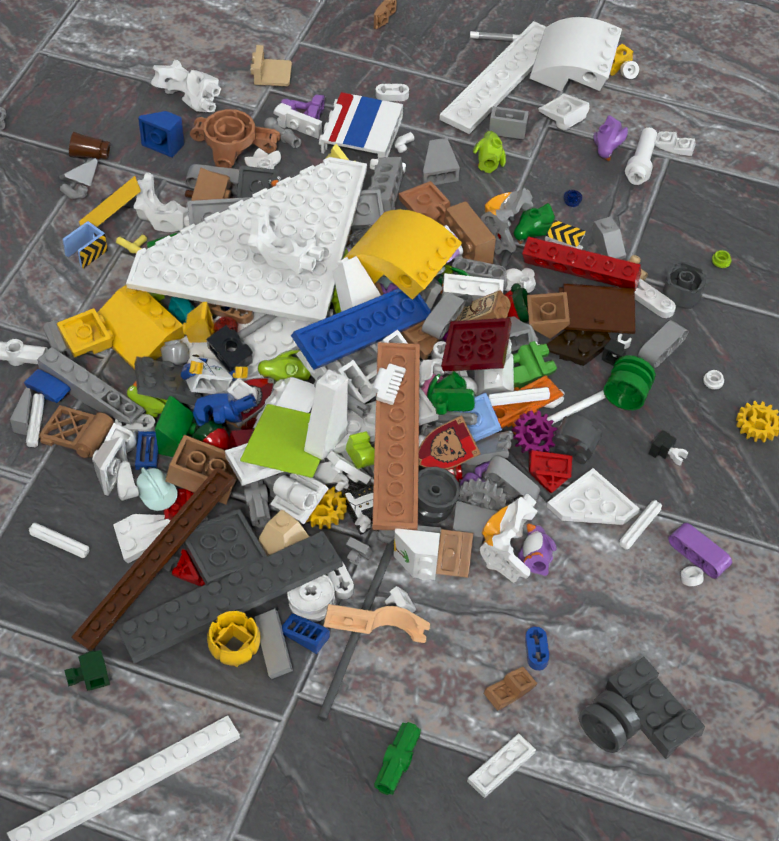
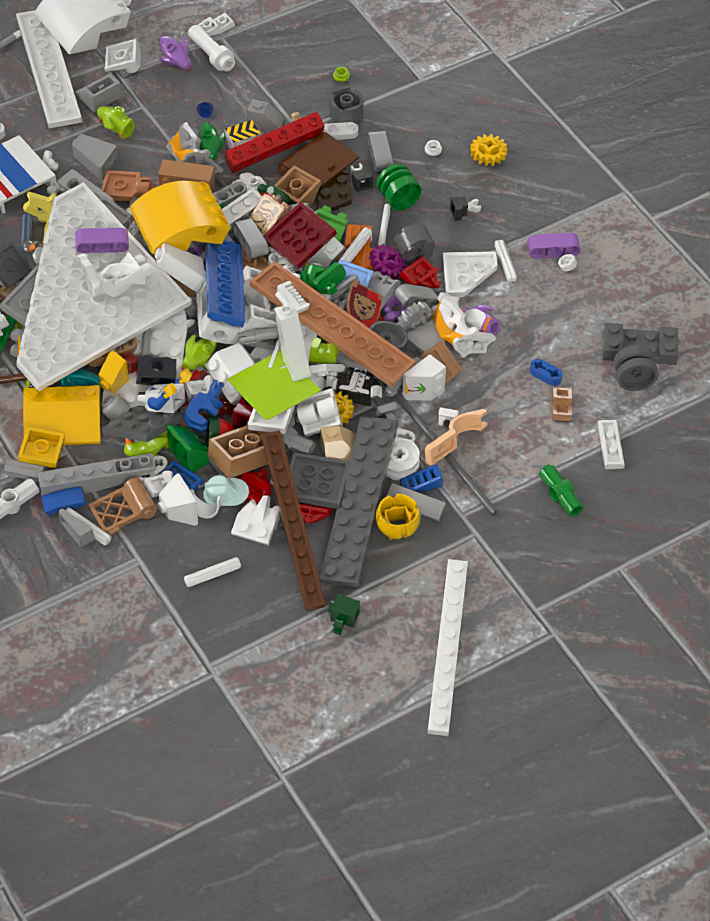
camera: 50 degrees left, 0 degrees up
none -> medium lavender beam [75,228,129,253]

